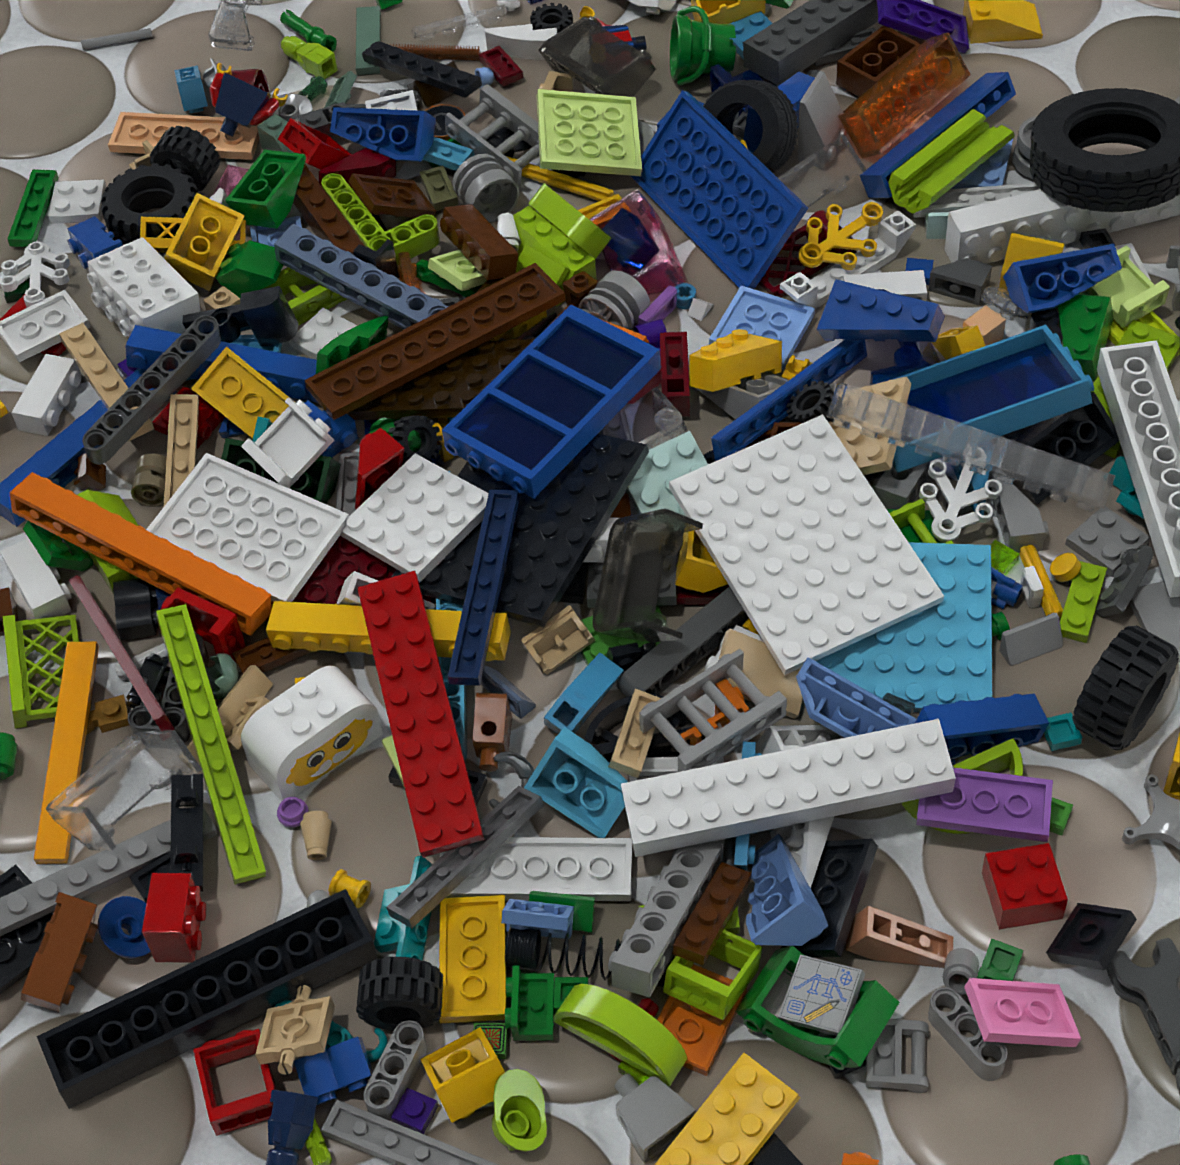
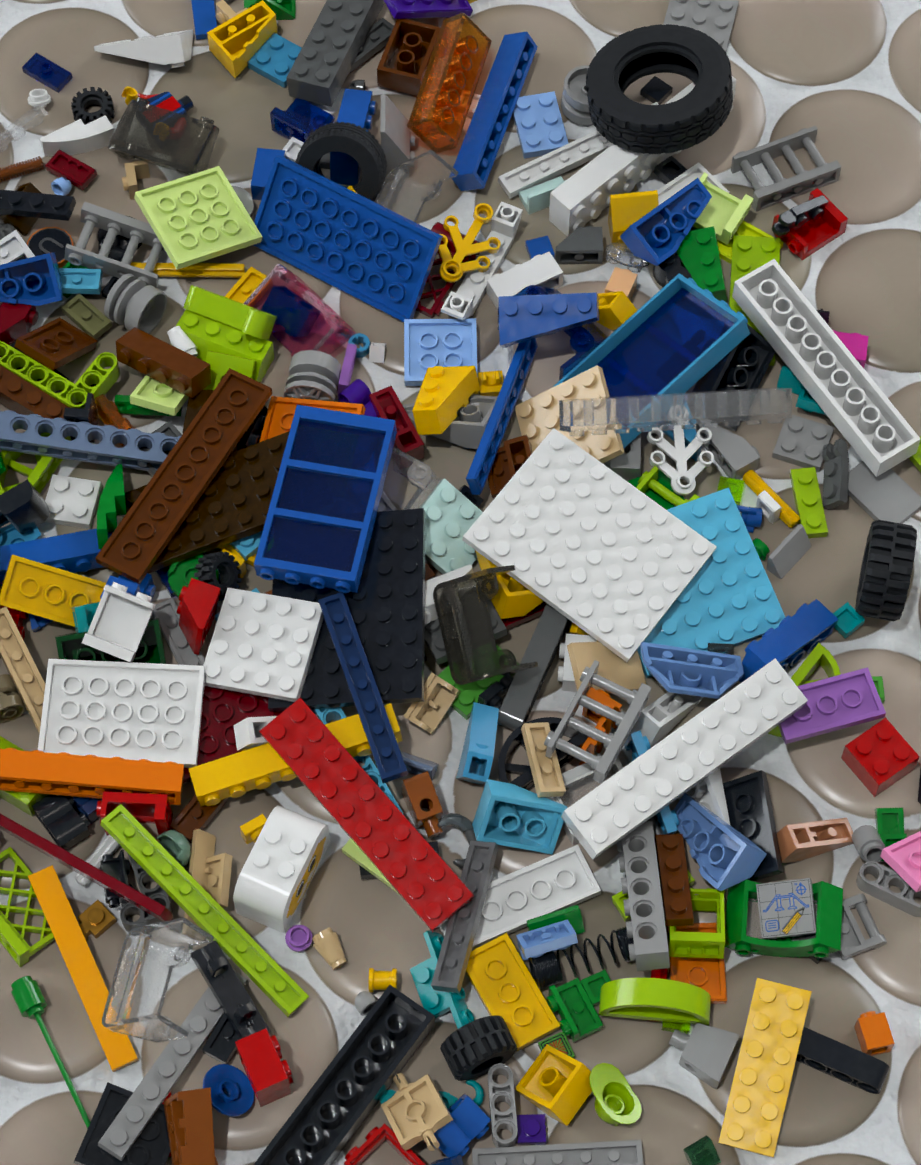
camera: 30 degrees left, 10 degrees up
reddish brown bracket [562,271,598,308] -> none
green piece [670,6,736,85] -> none
black tyre [786,380,842,424] -> none
lime piece [888,109,1015,214] -> none
yellow tile [1050,553,1081,582] -> none

